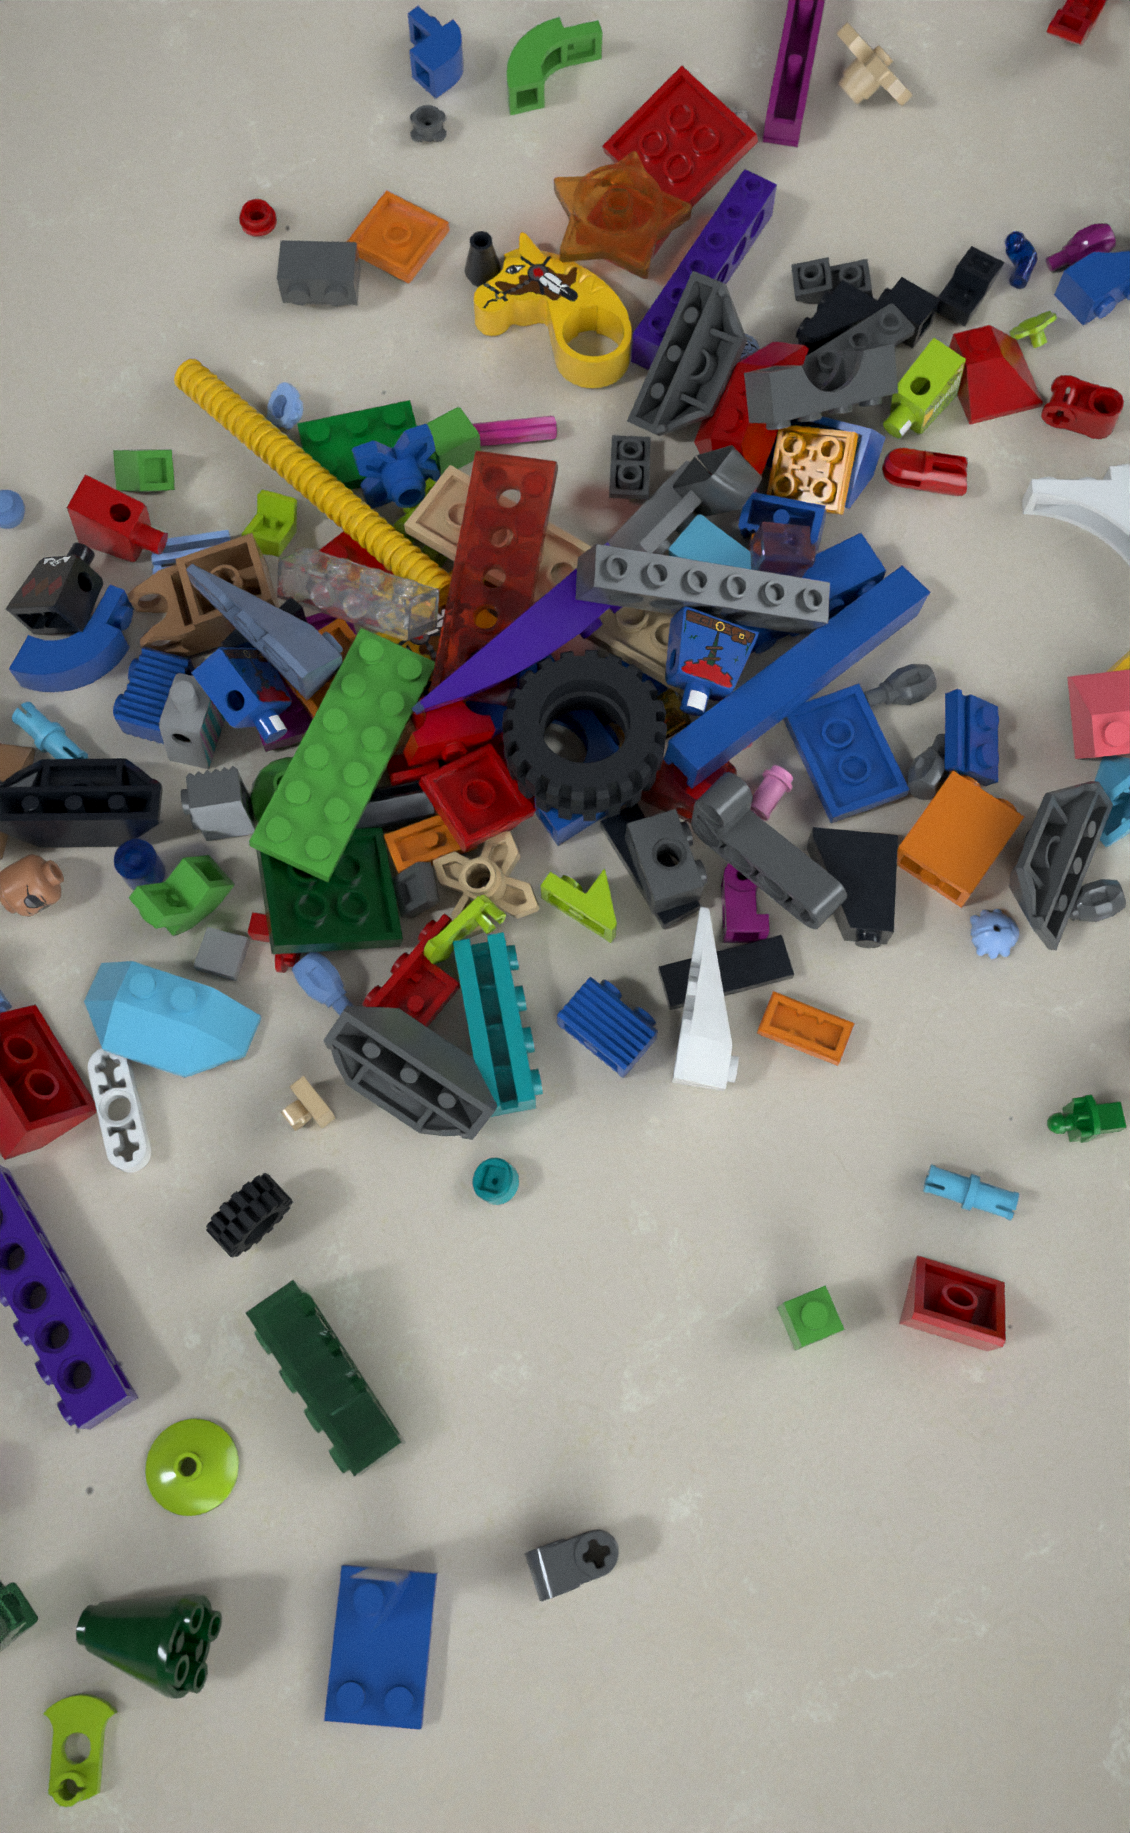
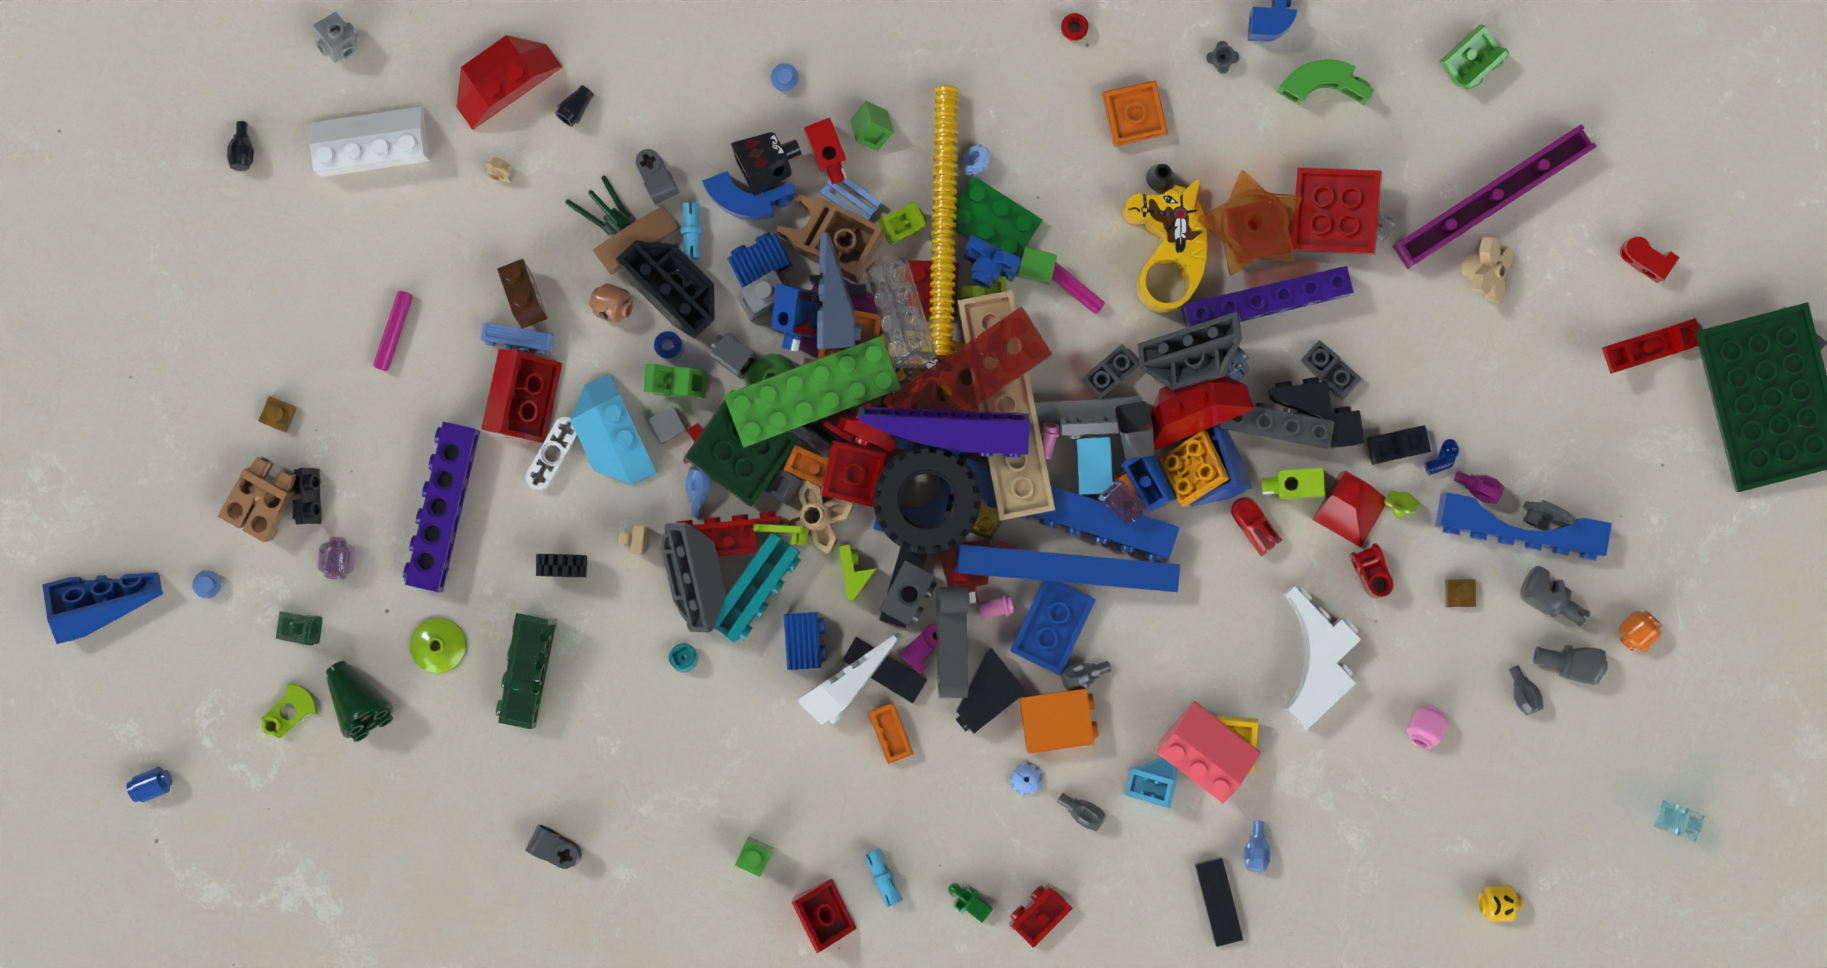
camera: 45 degrees right, 15 degrees up
dark grey brick [277,240,361,306] -> none
blue piece [324,1564,438,1730] -> none
dark grey brick [575,544,830,634] -> none
blue torso [665,606,759,716] -> none
dark grey arch [744,344,898,430] -> none
dark grey piece [863,664,937,707] -> none
blue plate [945,688,999,787] -> none
dark grey wedge [1009,781,1113,951] -> none

